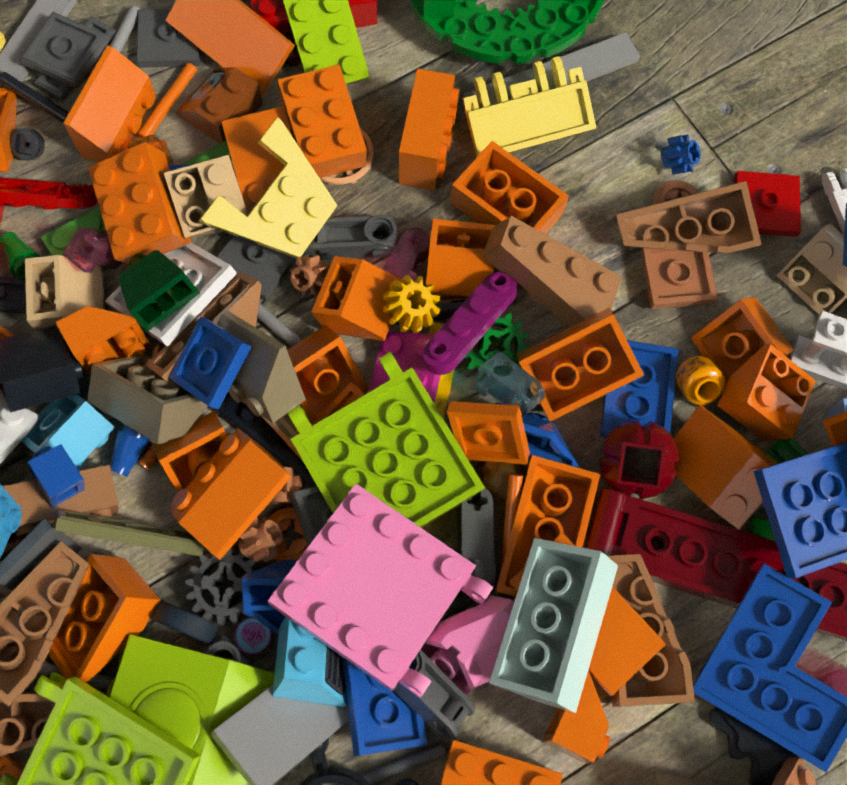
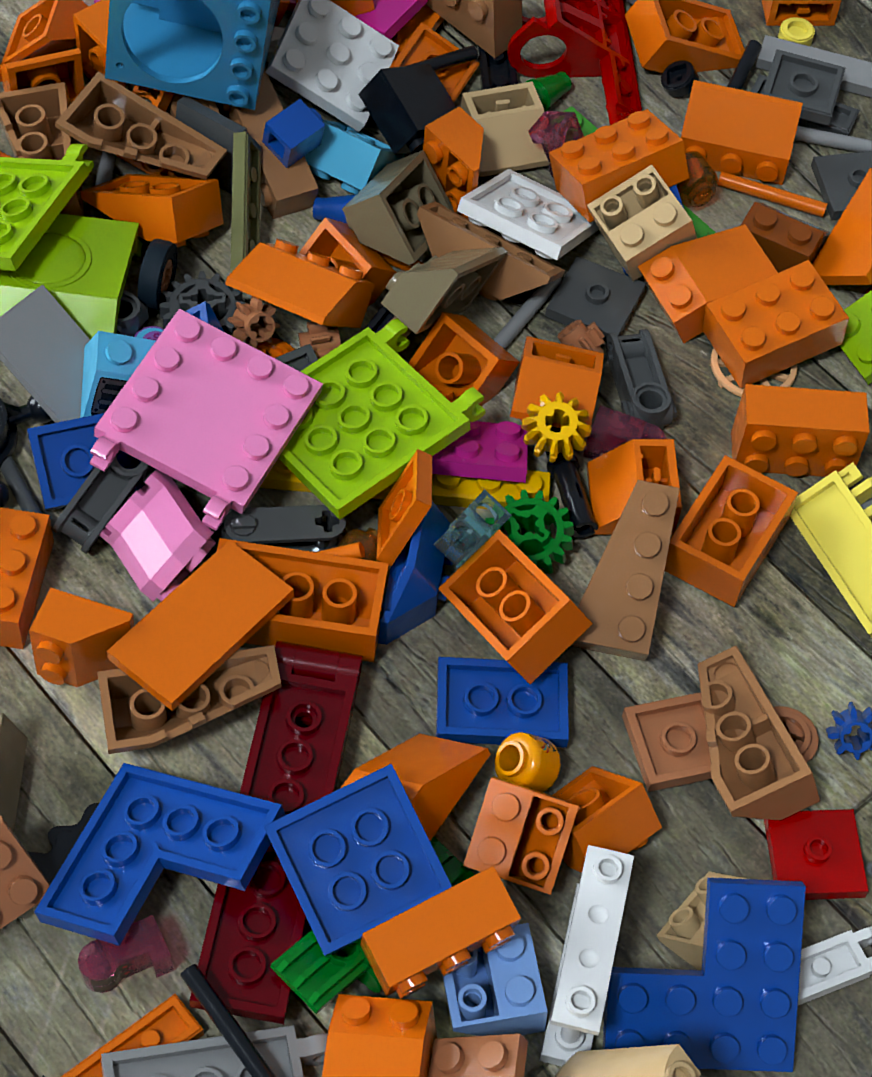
camera: 80 degrees right, 15 degrees down
dark green torso [118,250,200,332] -> none
blue plate [169,316,251,410] -> none
light yellow wing [199,117,337,258] -> none
magenta plate [423,272,517,375] -> none
light aqua slope [489,538,618,713] -> none
dark red piece [599,419,680,499] -> none

